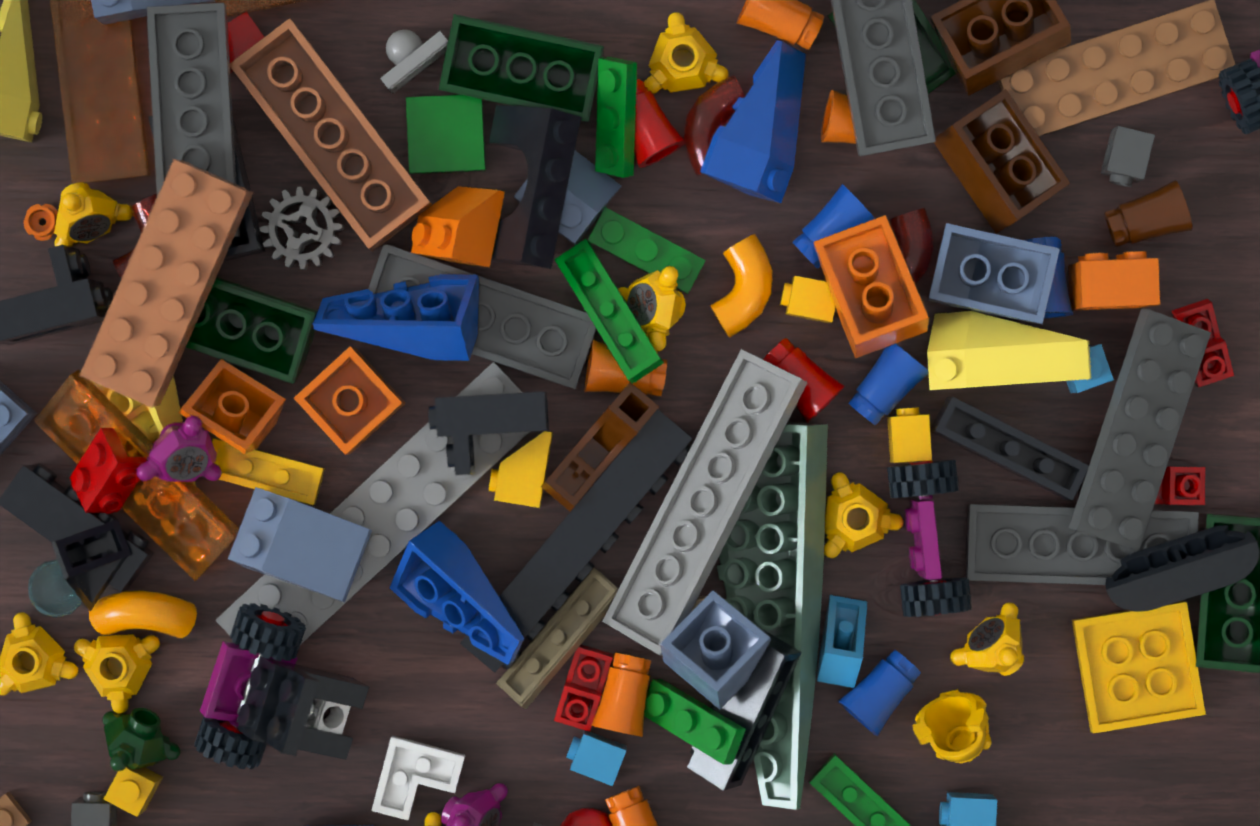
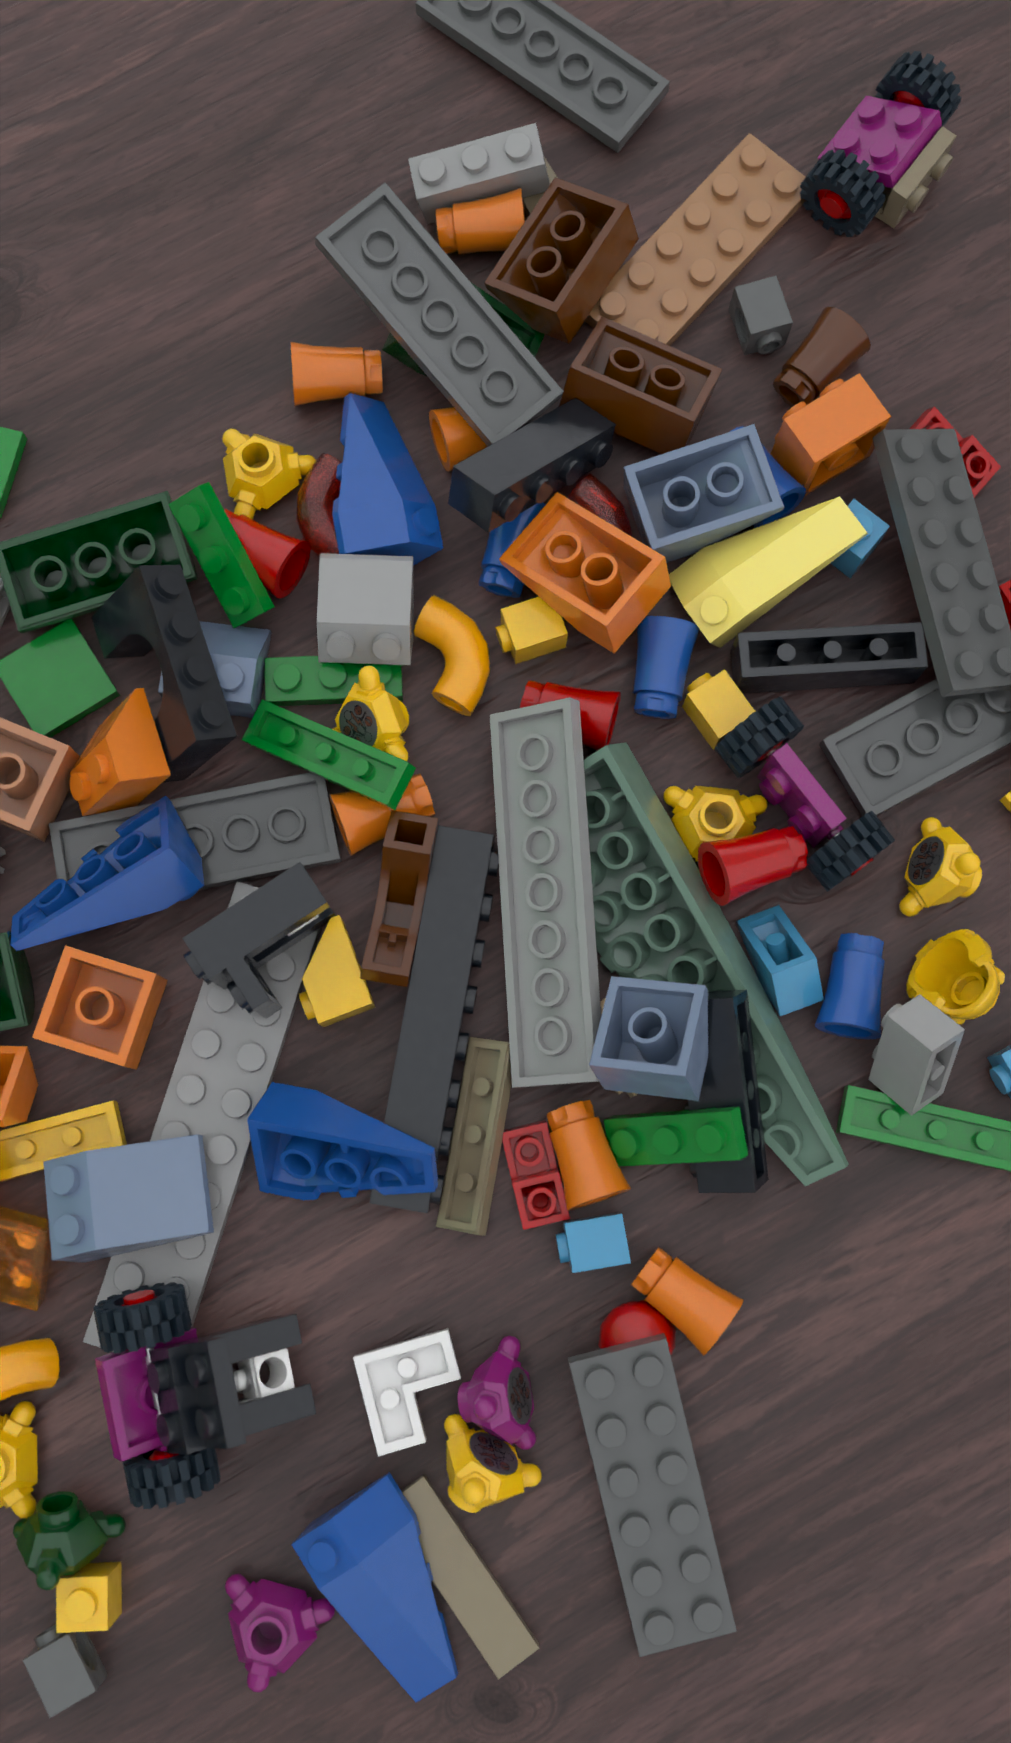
camera: 30 degrees left, 10 degrees down
none -> light grey slope [317,553,414,665]
none -> black brick [448,398,616,533]
none -> red plant [698,826,808,906]
none -> light grey brick [868,994,965,1116]

